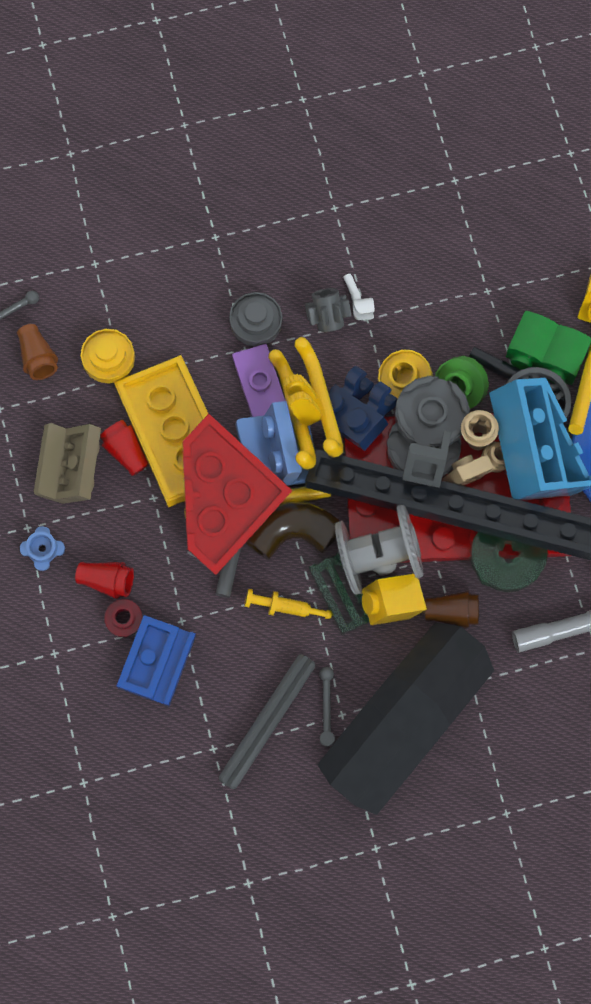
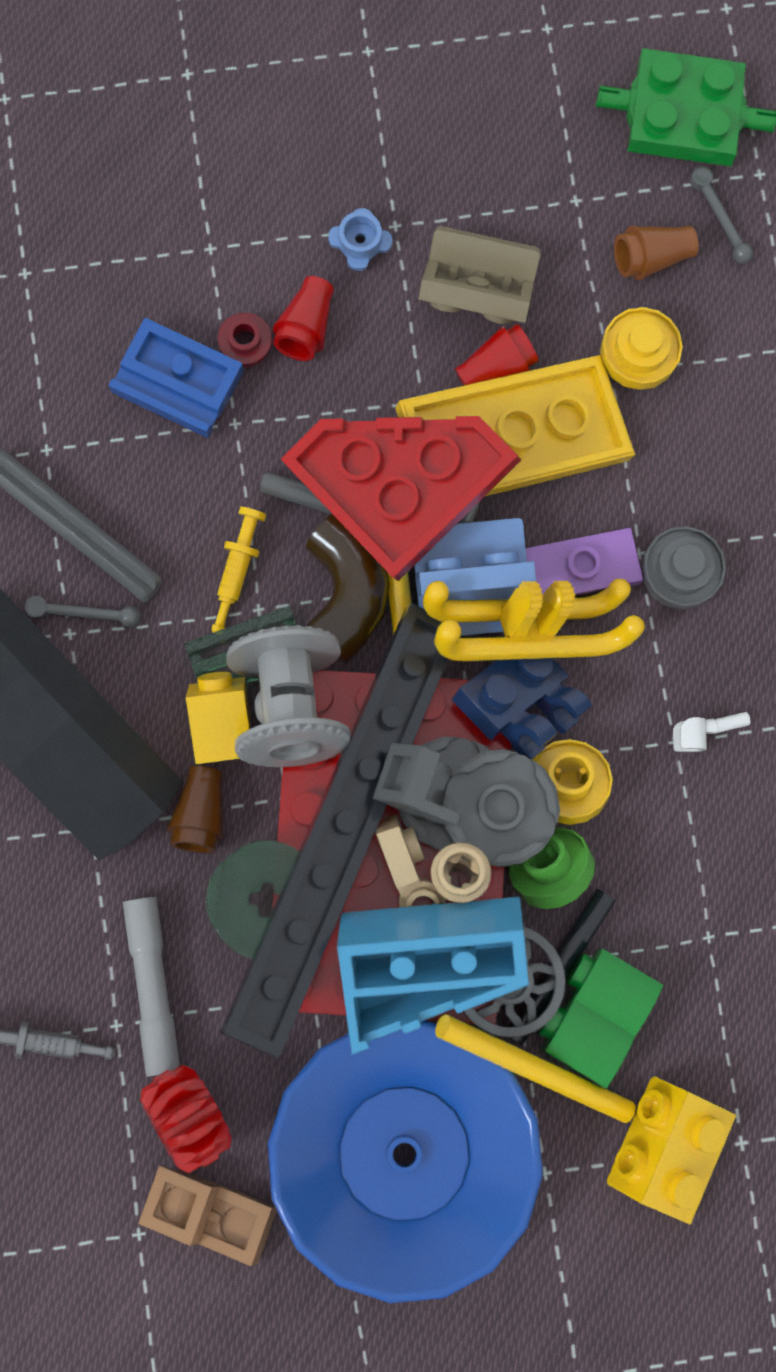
camera: 95 degrees right, 5 degrees up
dark grey gear [305,288,351,332] -> none

